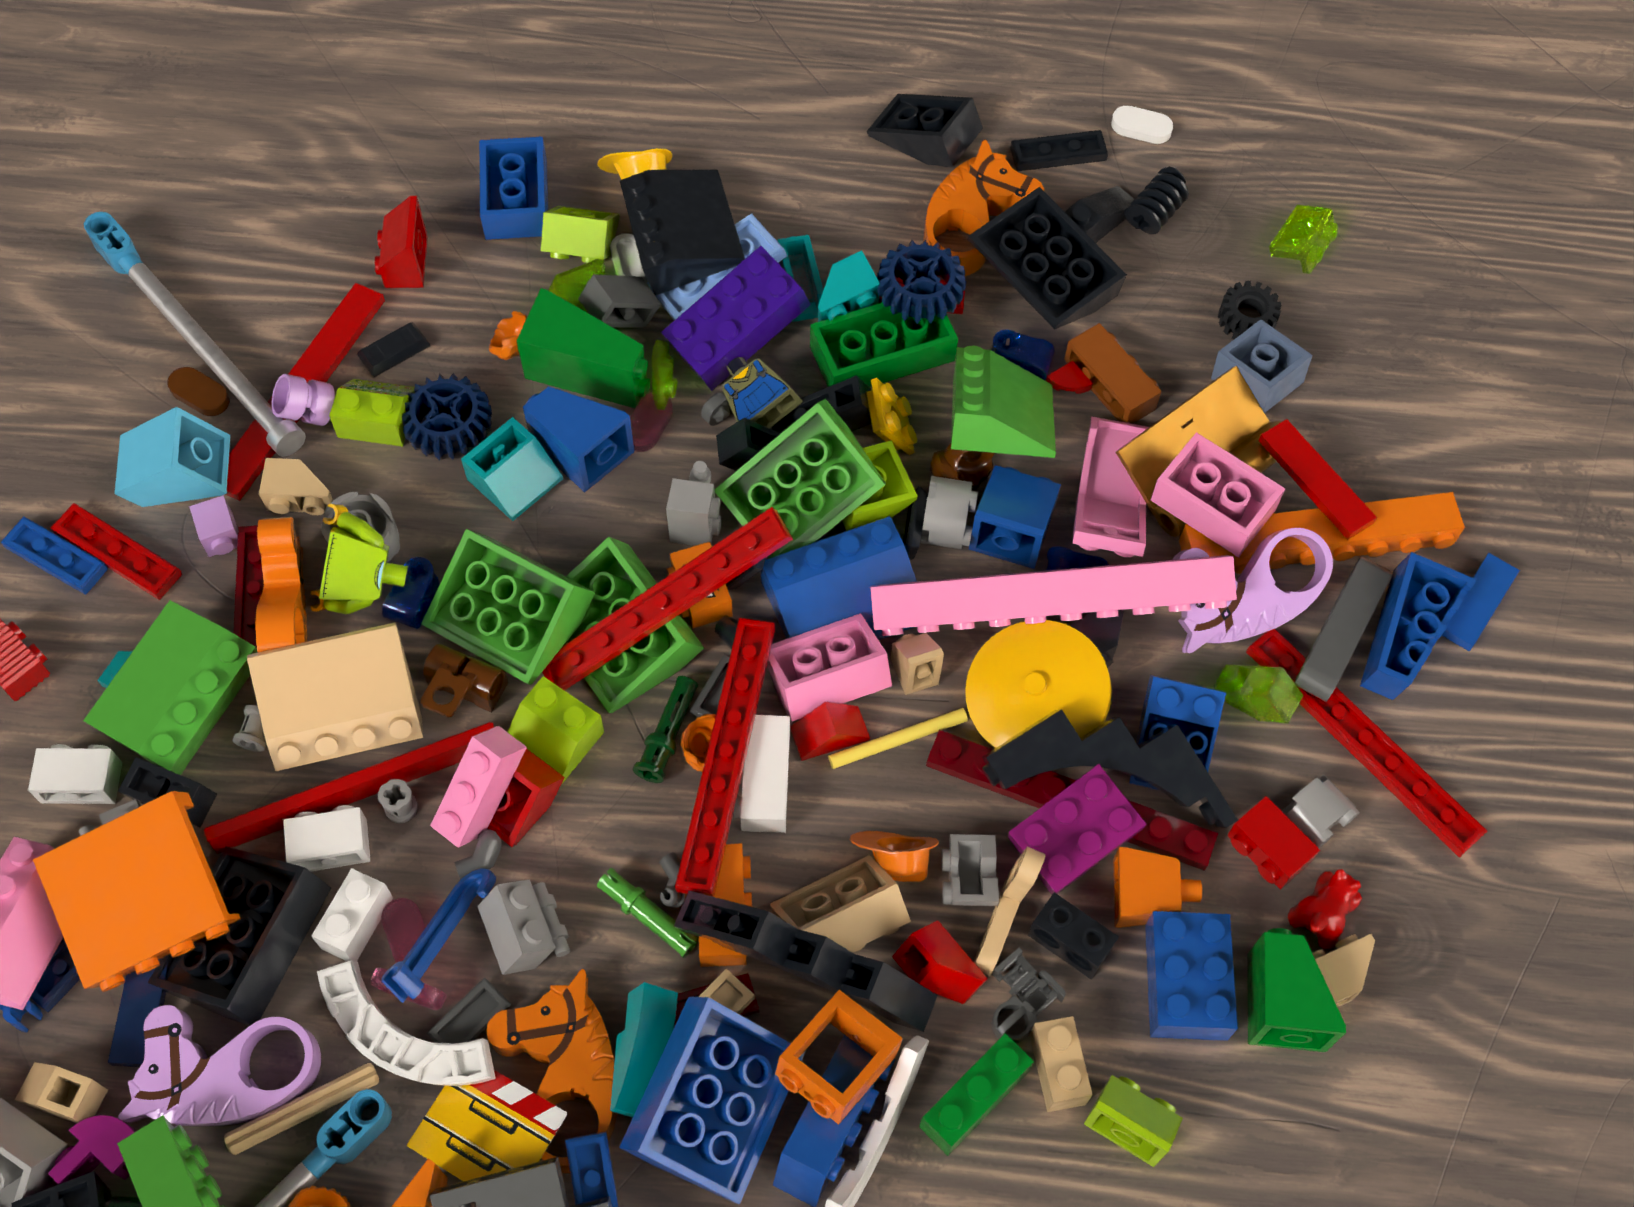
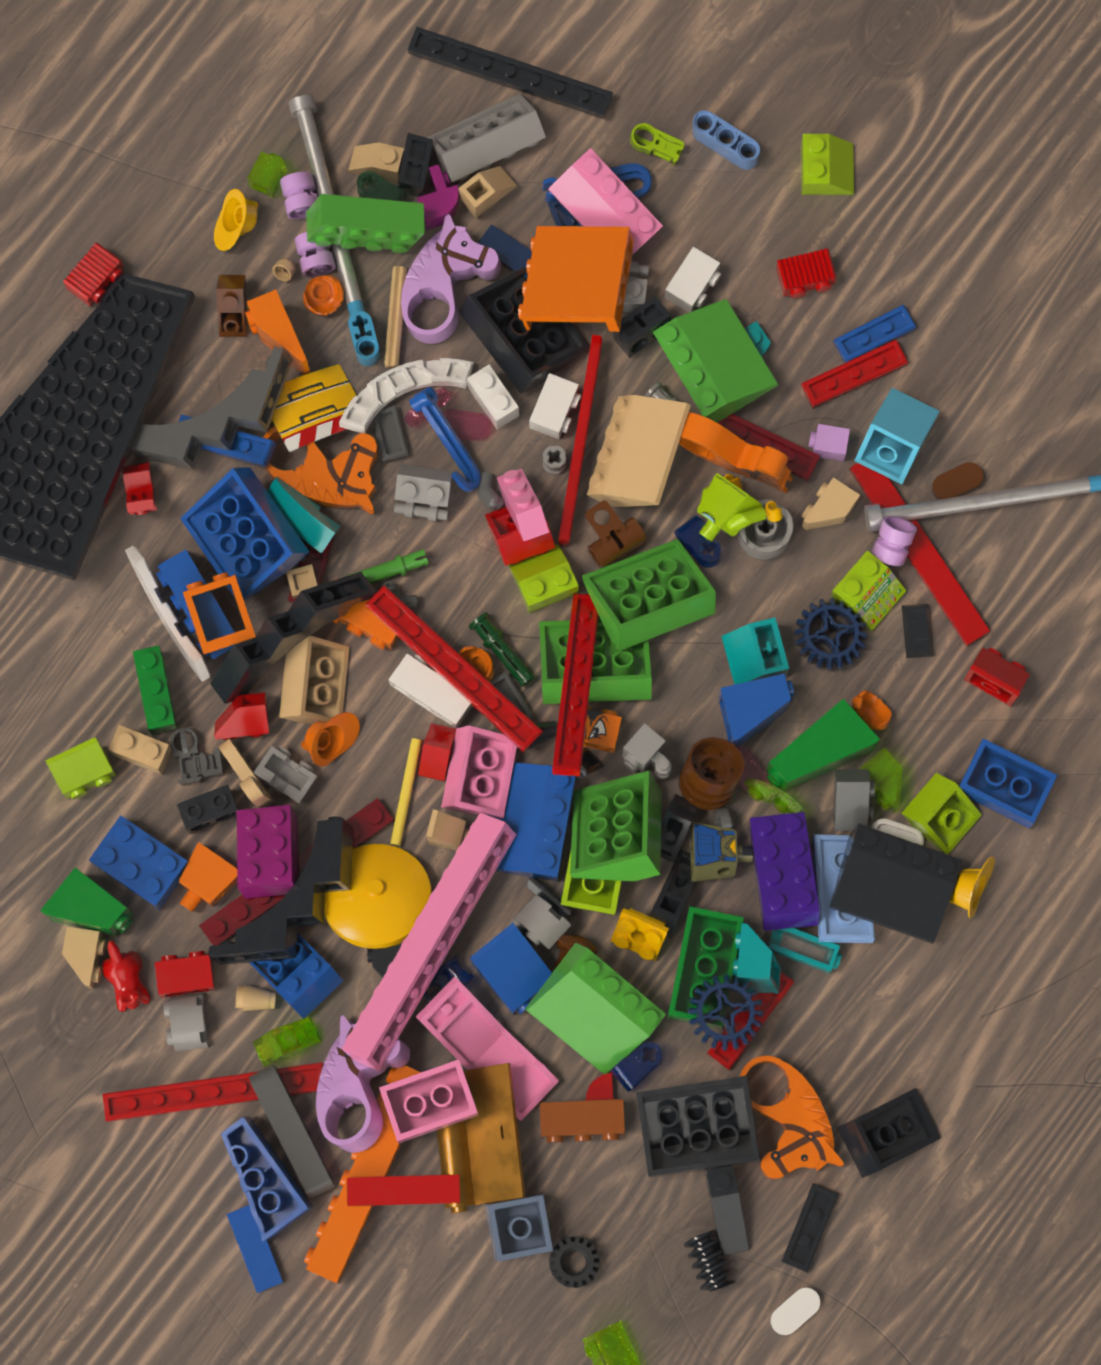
camera: 125 degrees right, 15 degrees up
none -> tan cone [235,984,276,1011]
none -> reddish brown wheel [679,737,745,810]

